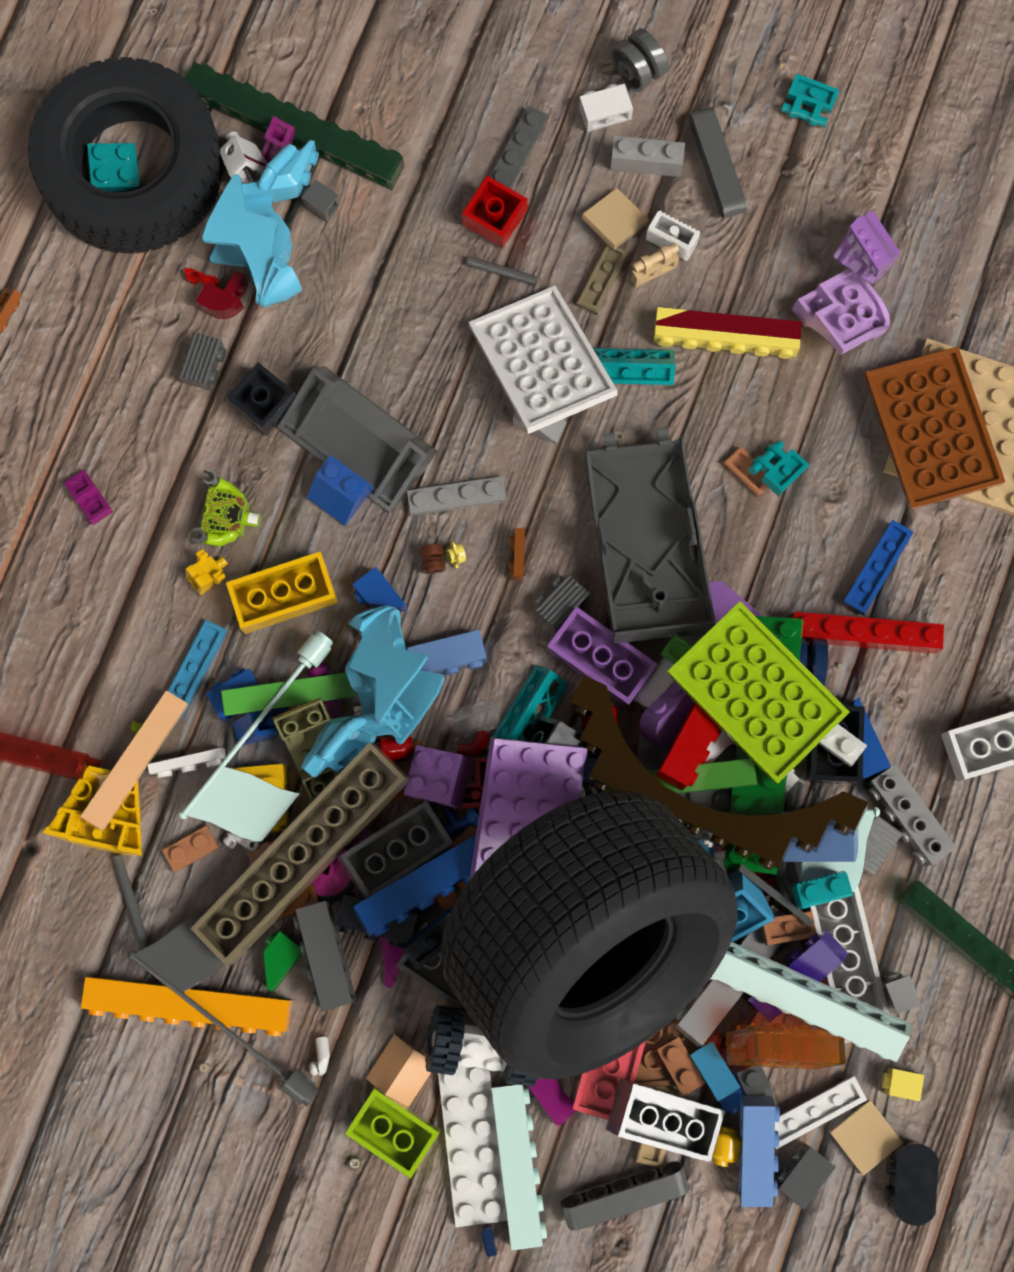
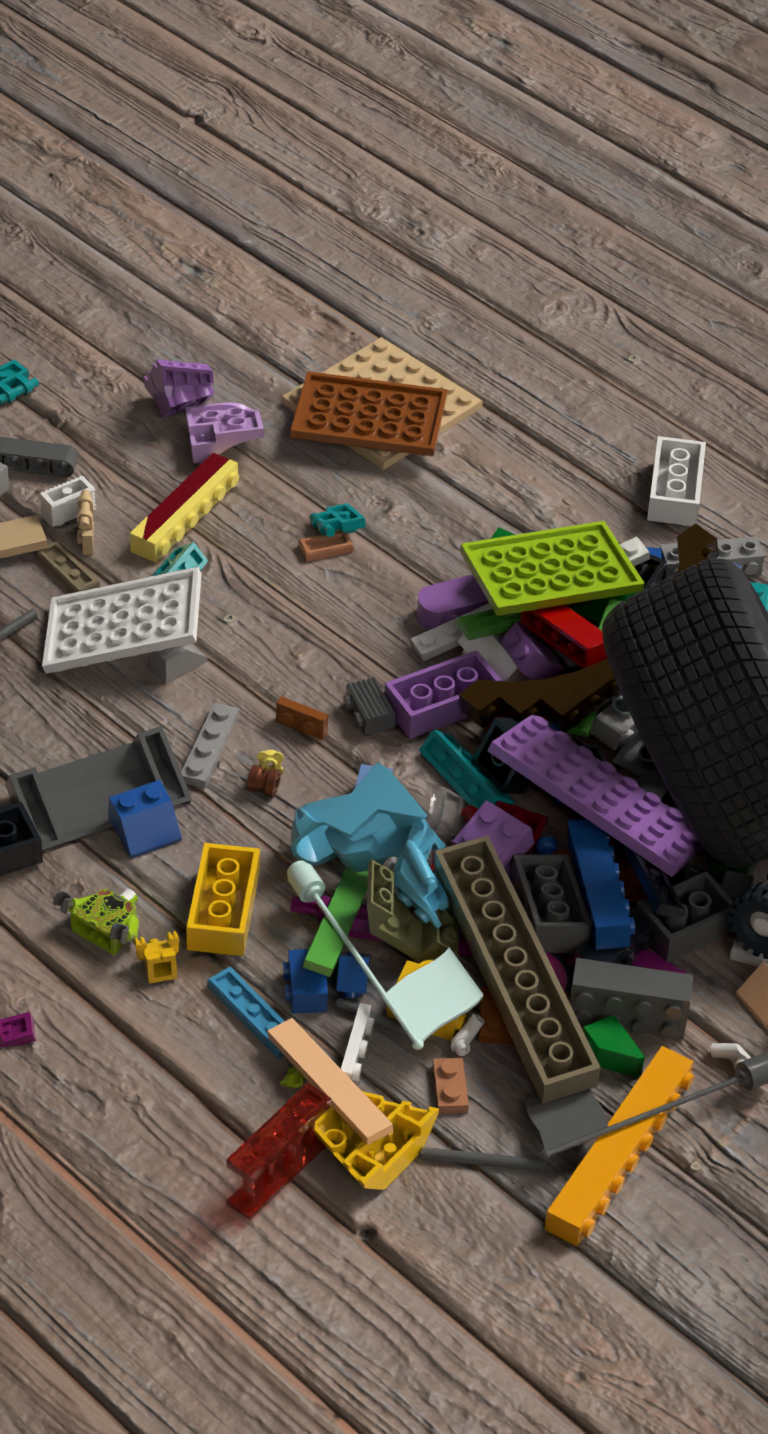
camera: 70 degrees left, 35 degrees down
blue slope [352,567,407,612] -> none
dark grey piece [585,427,716,644] -> none
red brick [790,612,944,654] -> none
blue plate [842,520,914,616] -> none

